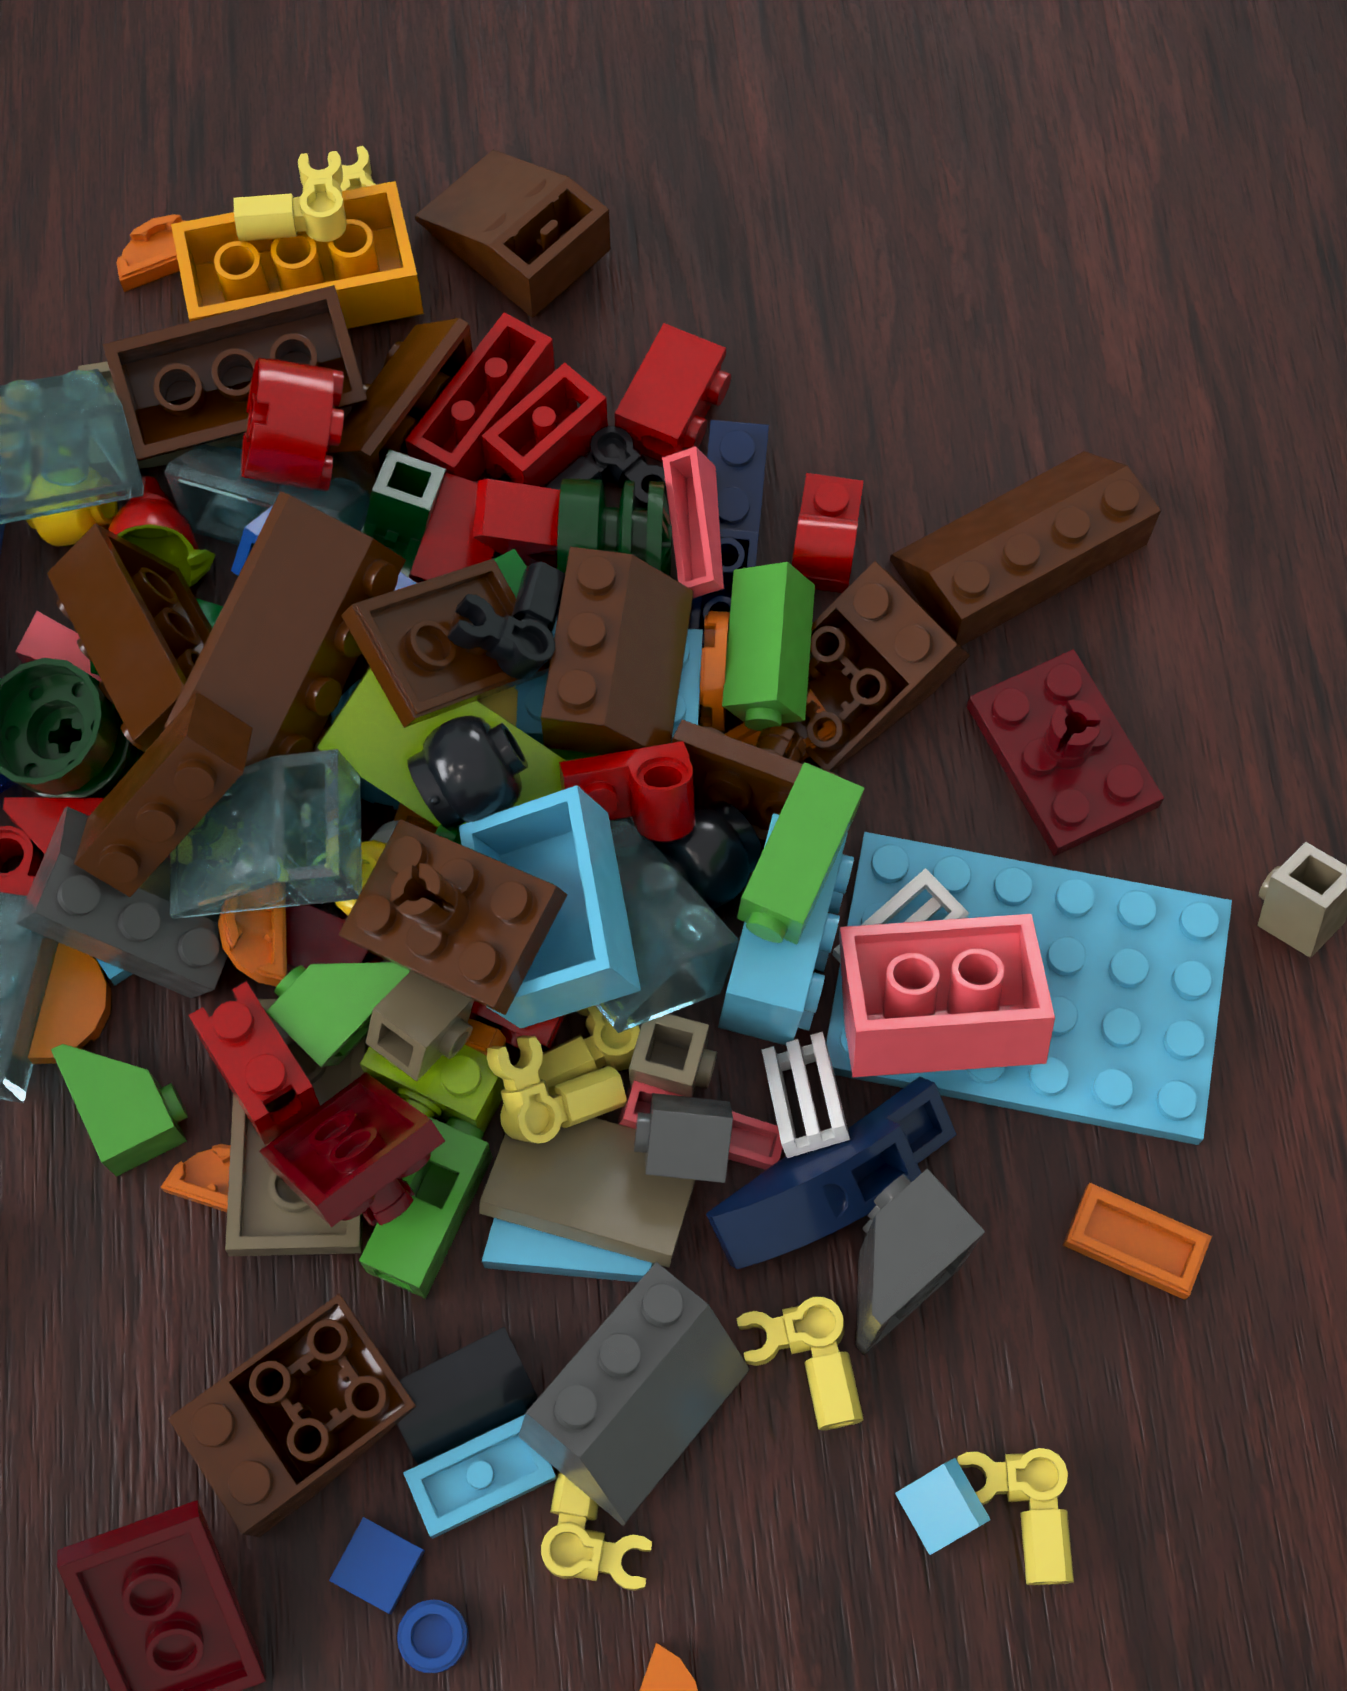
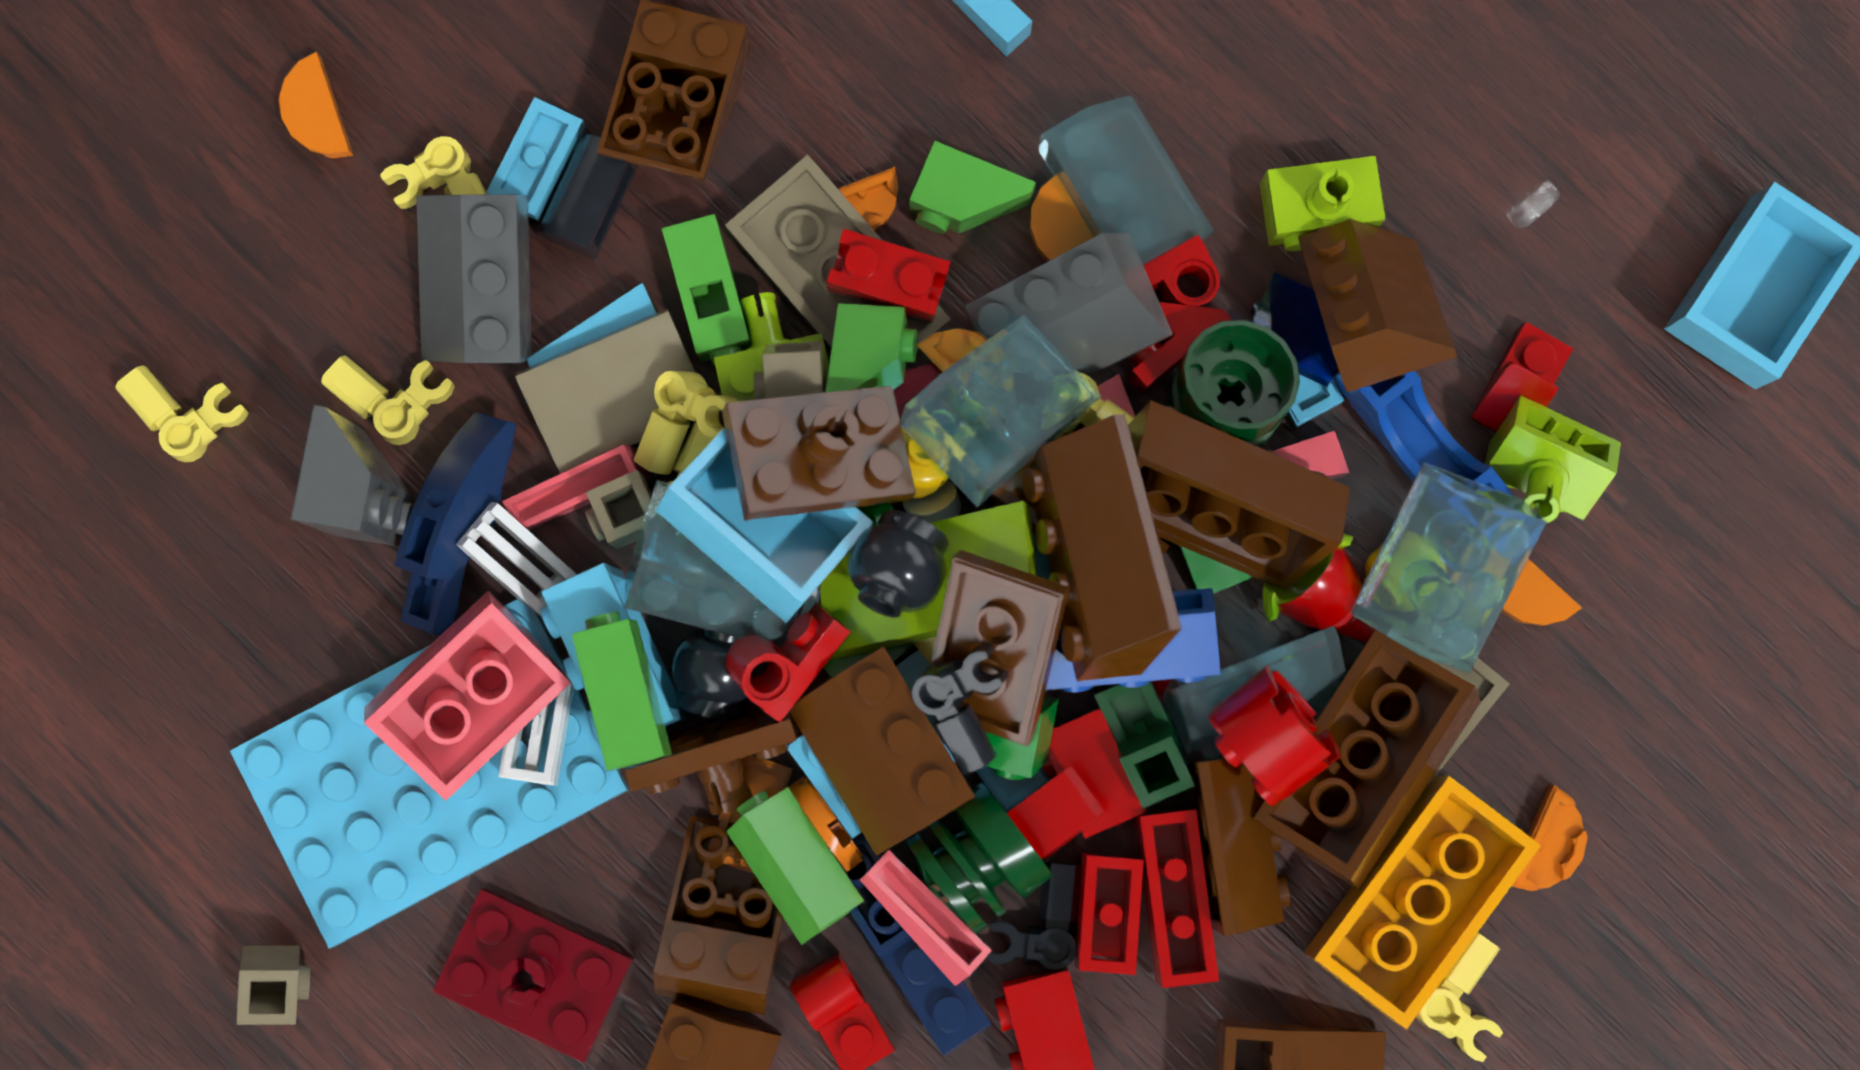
camera: 140 degrees right, 15 degrees up
reddish brown brick [74,692,253,897] -> none
light yellow bar [233,151,347,242] -> none
dark red plate [259,1072,445,1228] -> none
blue tile [329,1517,425,1615] -> none
blue tile [397,1600,469,1673] -> none
dark grey brick [634,1093,733,1183] -> none
medium azure tile [895,1458,991,1555] -> none
orange tile [1062,1182,1212,1300] -> none

